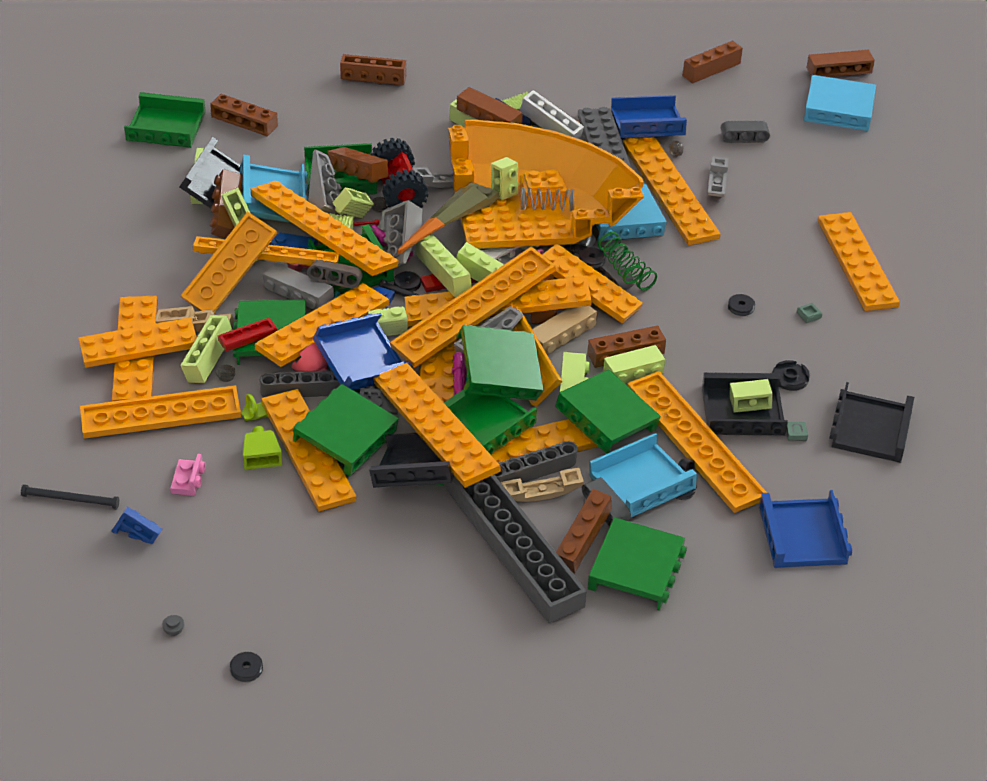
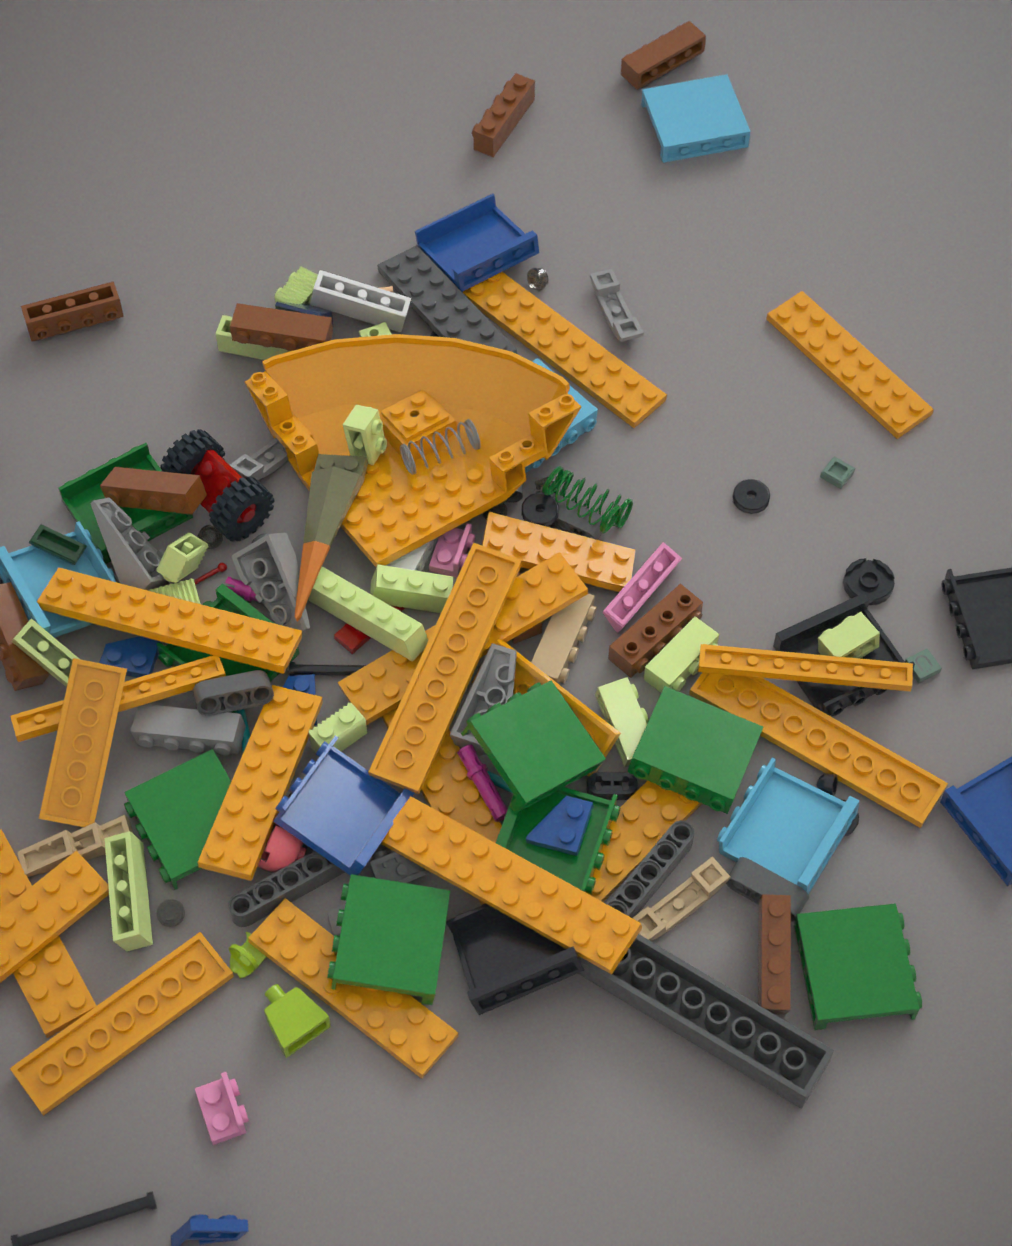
camera: 25 degrees left, 15 degrees up
red plate [218,318,278,352] -> none
black piece [394,271,421,292] -> none
dark grey beam [721,121,770,143] -> none
none -> dark green tile [29,524,87,565]
none -> blue wing [526,796,594,856]
none -> black beam [586,772,638,800]
none -> bright pink slope [602,542,682,633]
none -> light orange plate [698,644,913,692]

